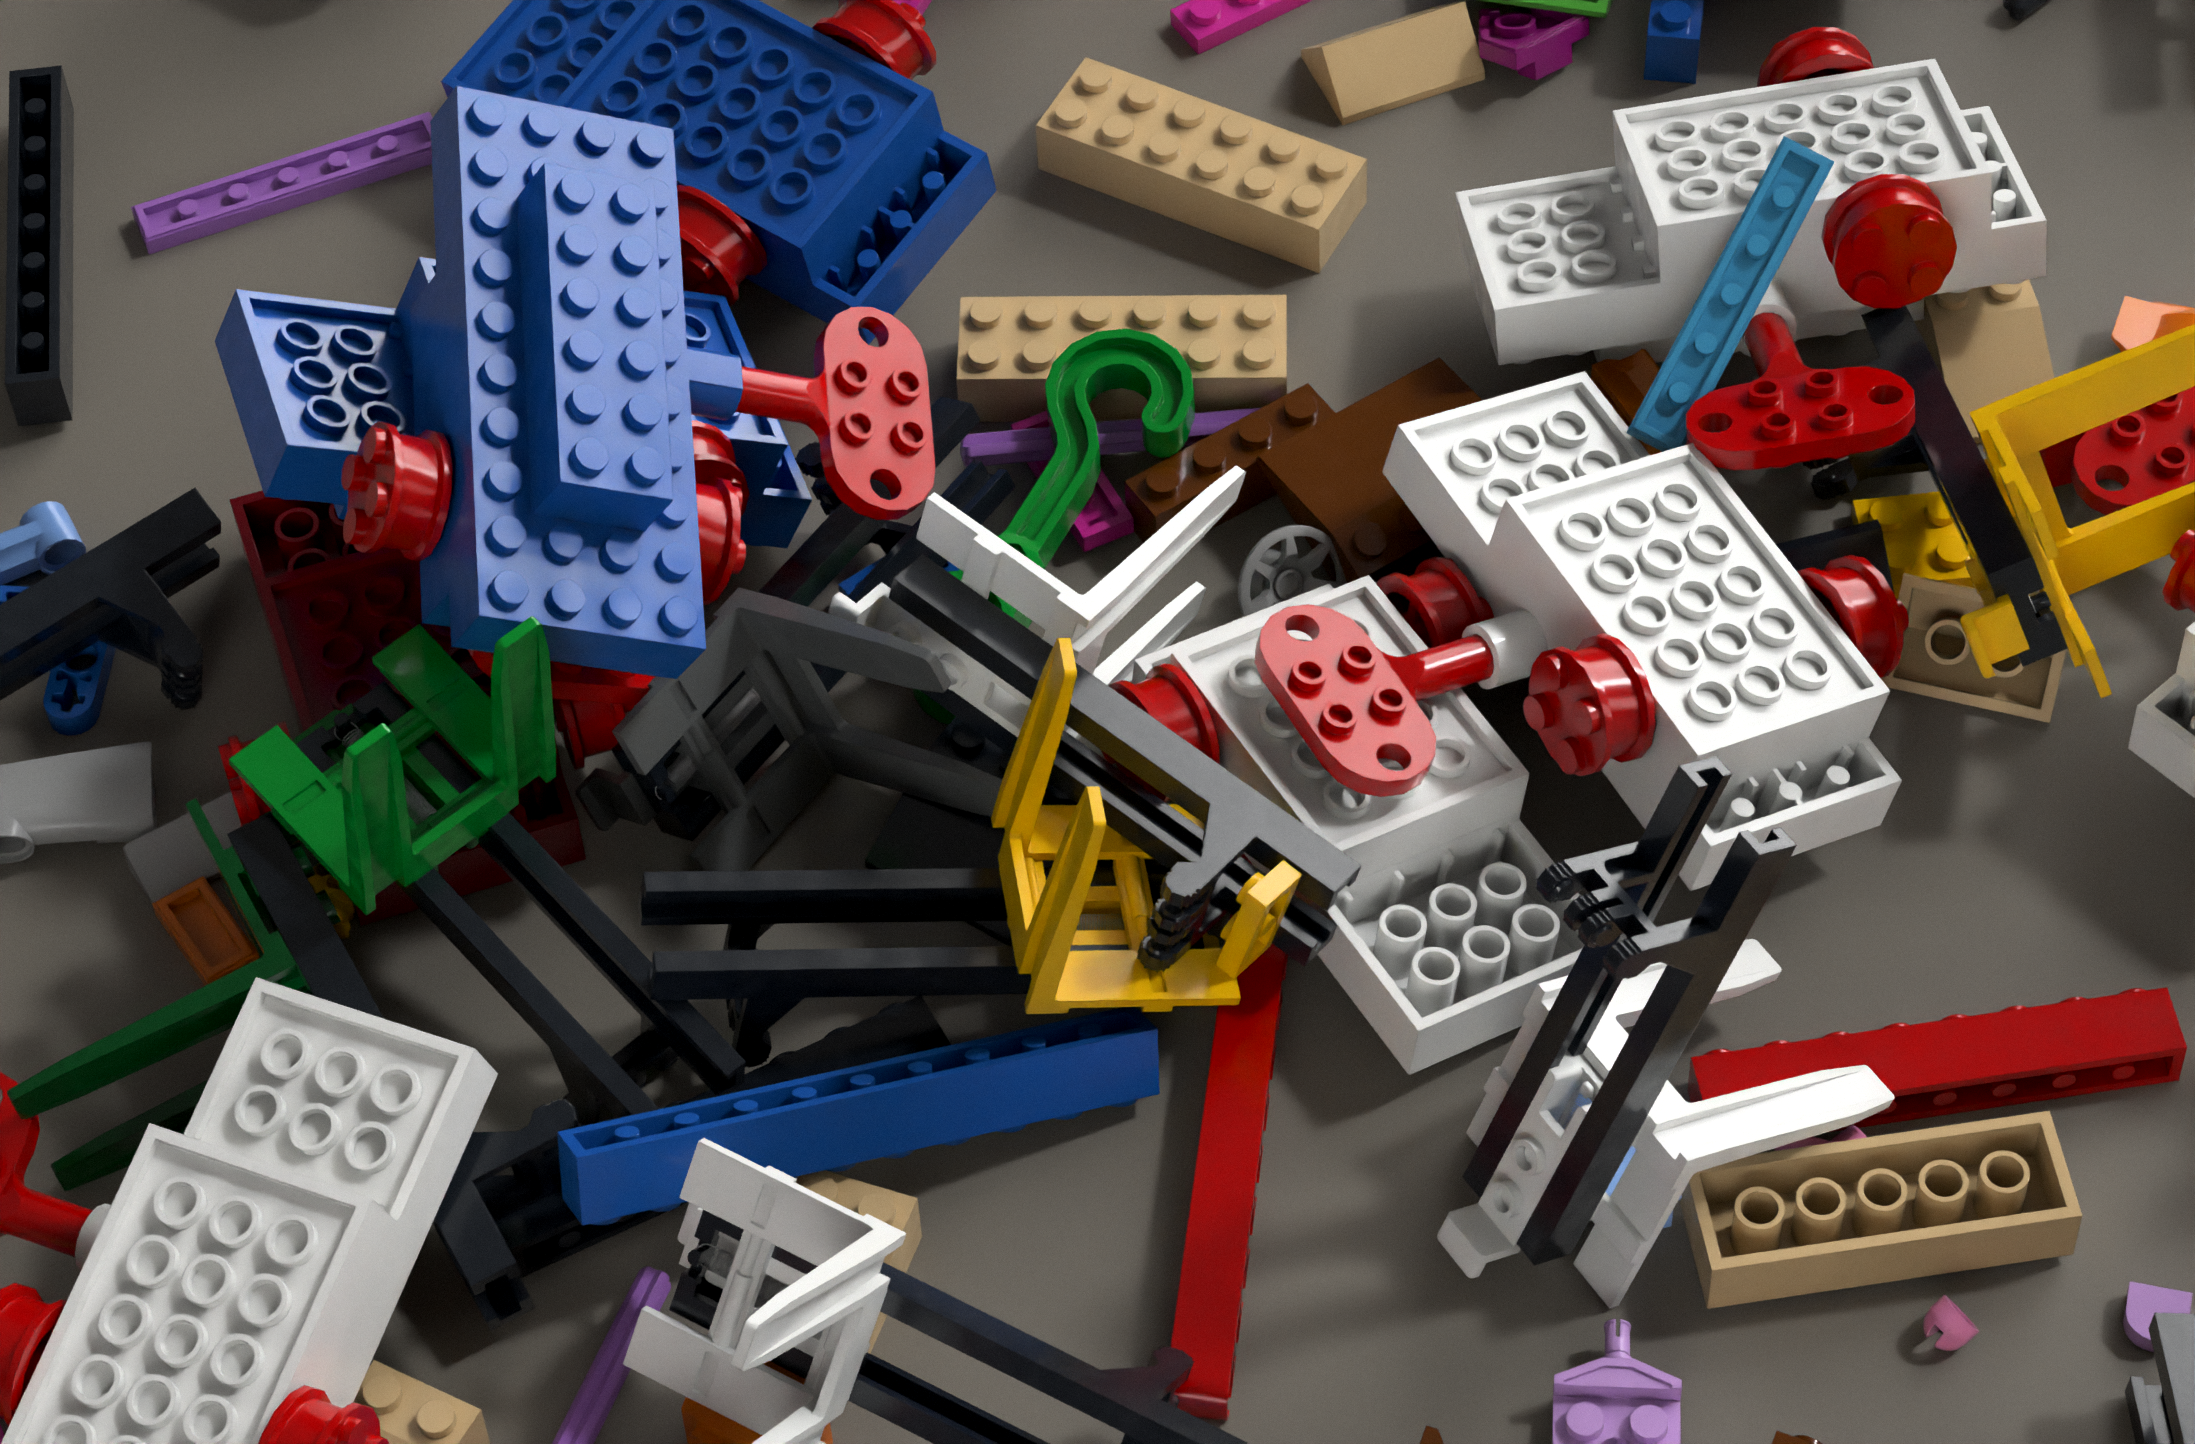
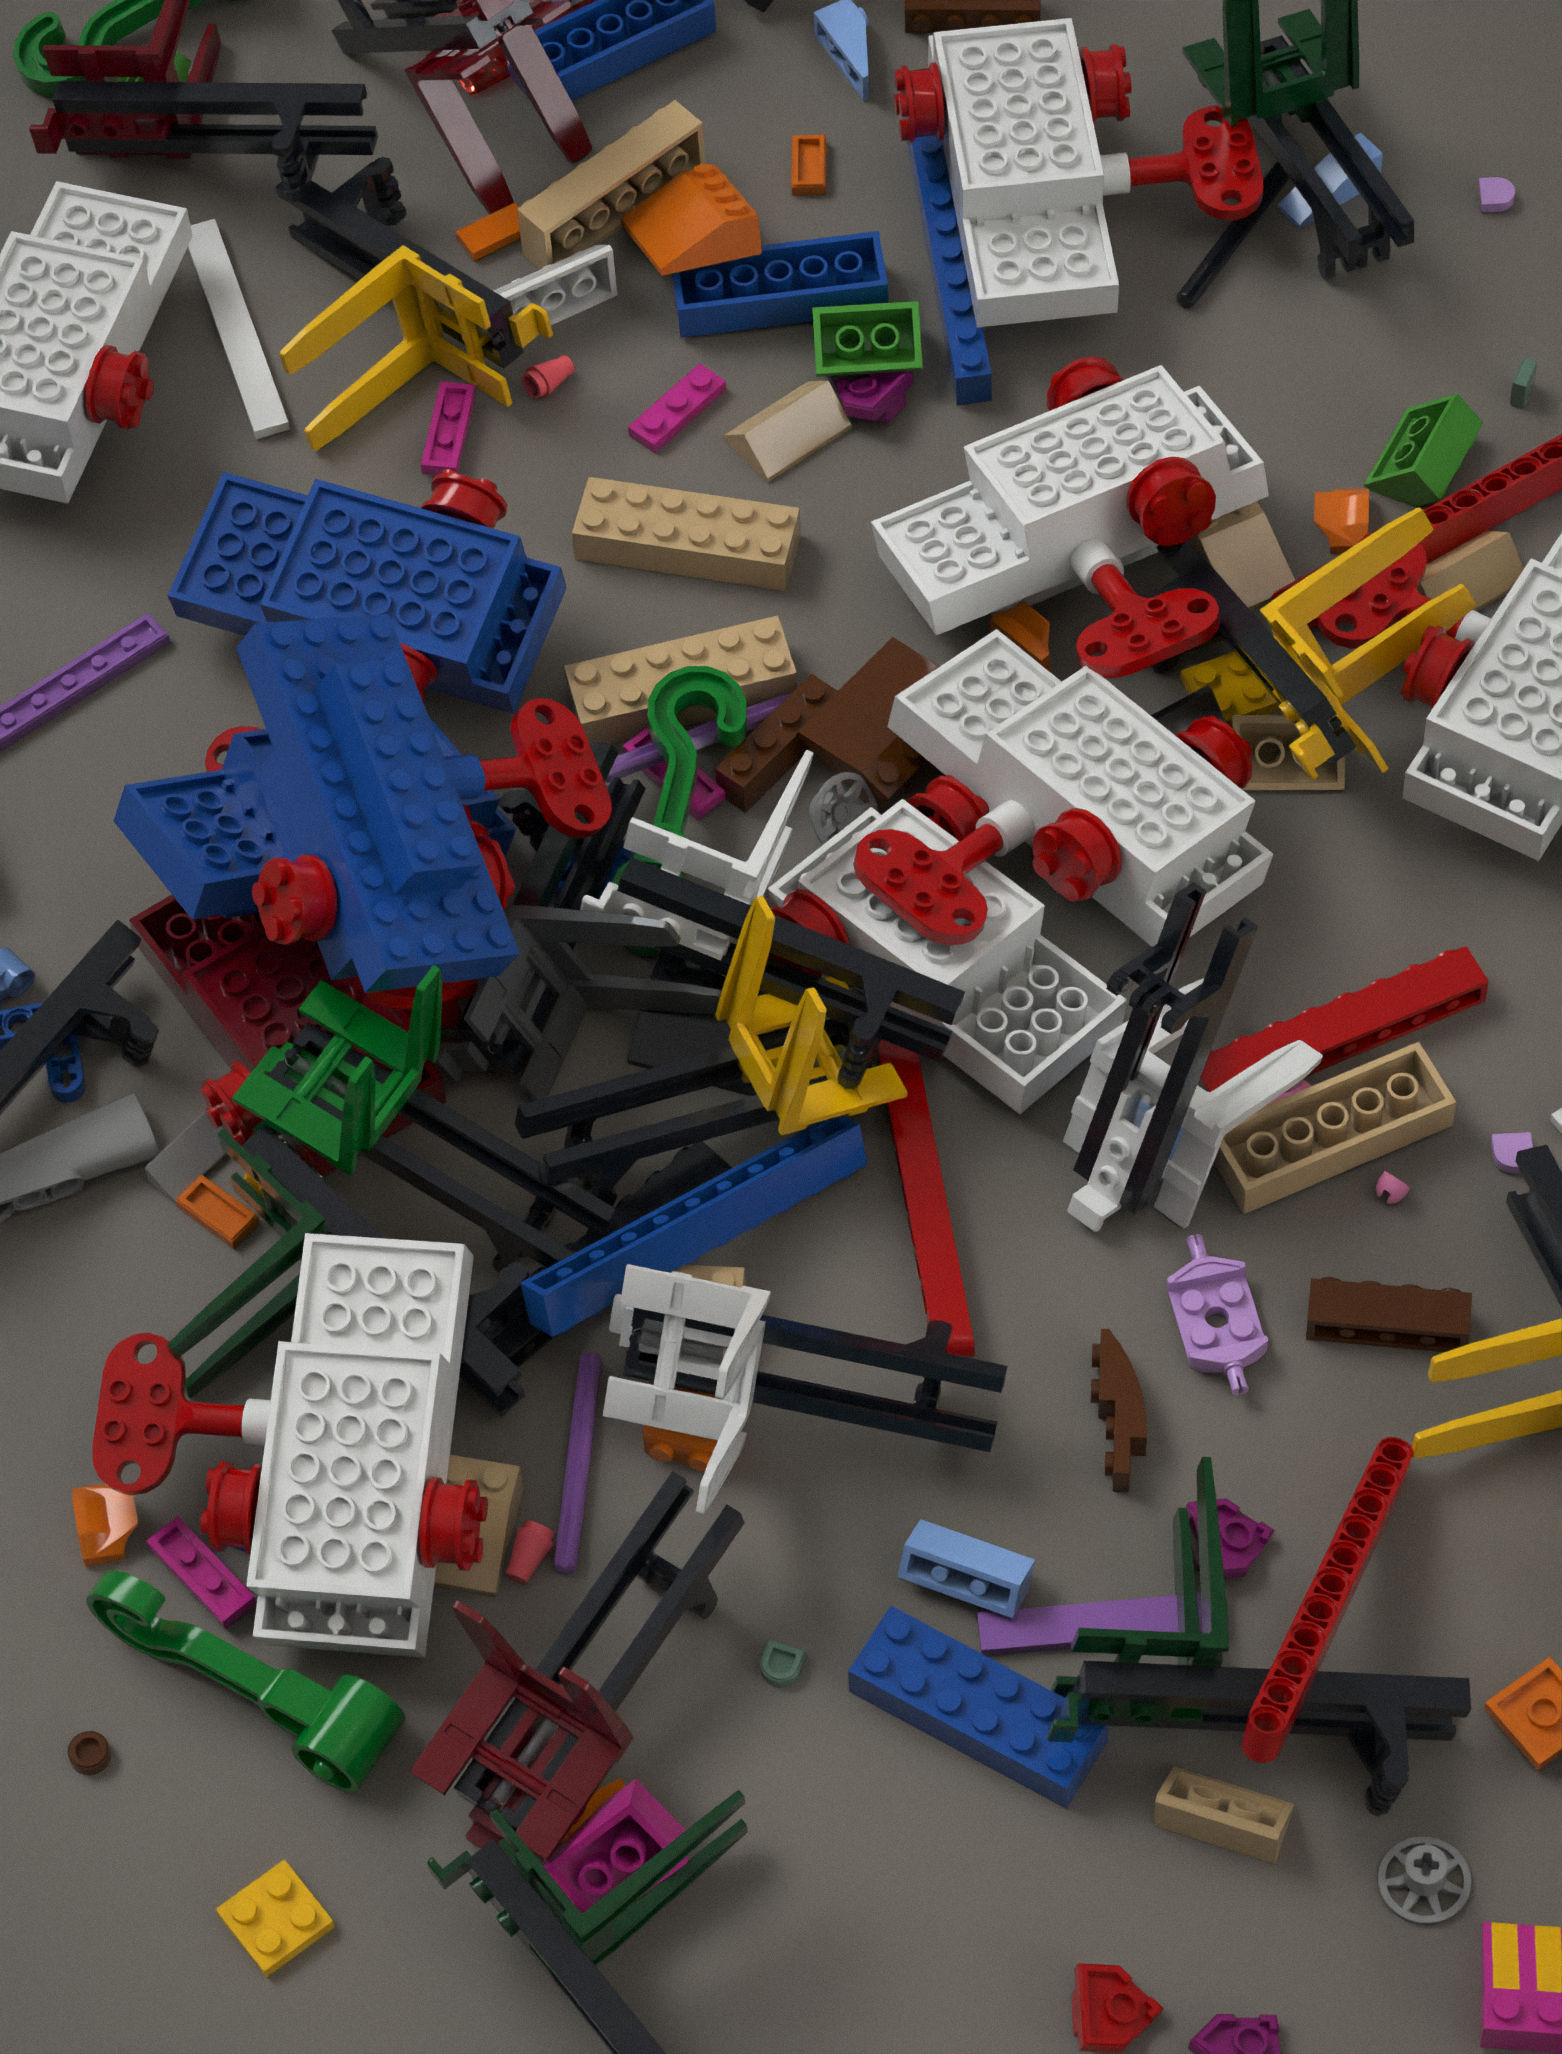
camera: 15 degrees left, 5 degrees up
yellow plate [1216,860,1302,979] -> none
dark azure tile [1627,136,1834,452] -> none

